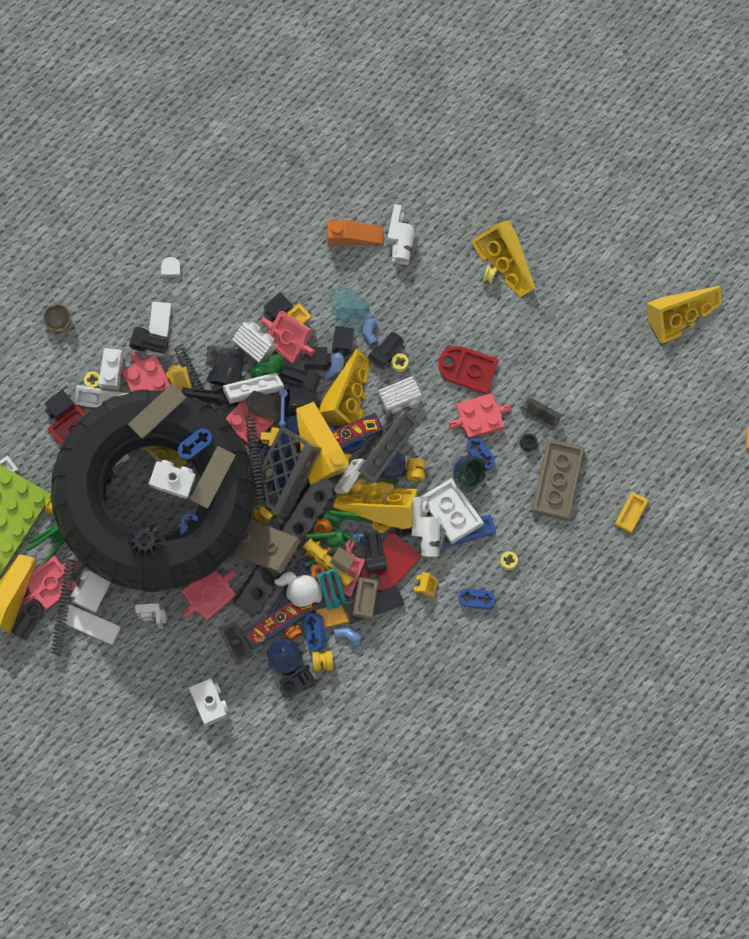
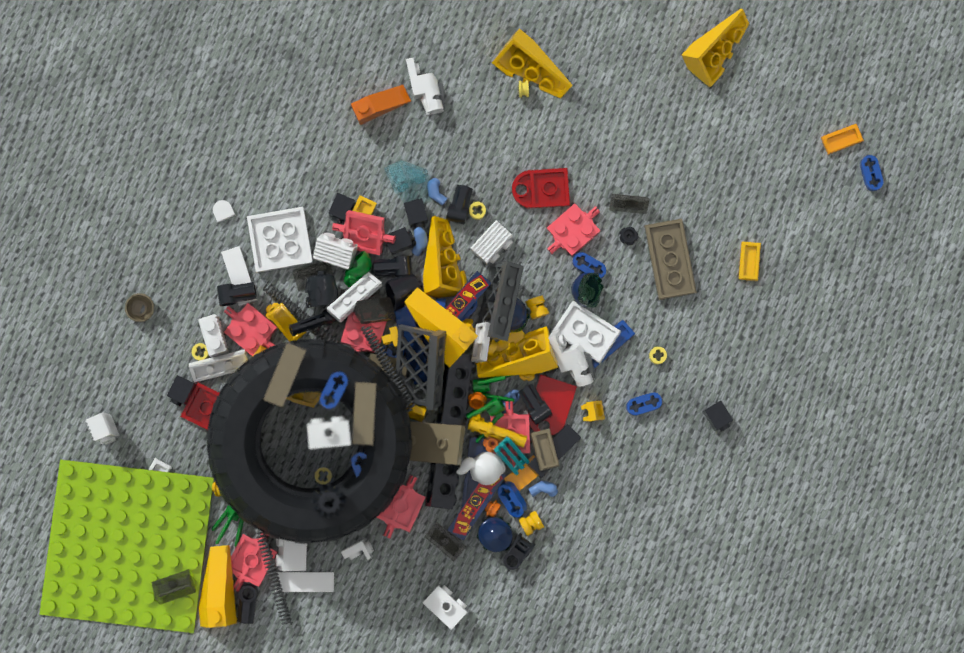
camera: 20 degrees left, 10 degrees up
medium blue hinge [279,390,288,427] -> none
dark tan tile [330,547,355,574] -> none
none -> white plate [247,207,313,273]
none -> black brick [703,401,733,432]

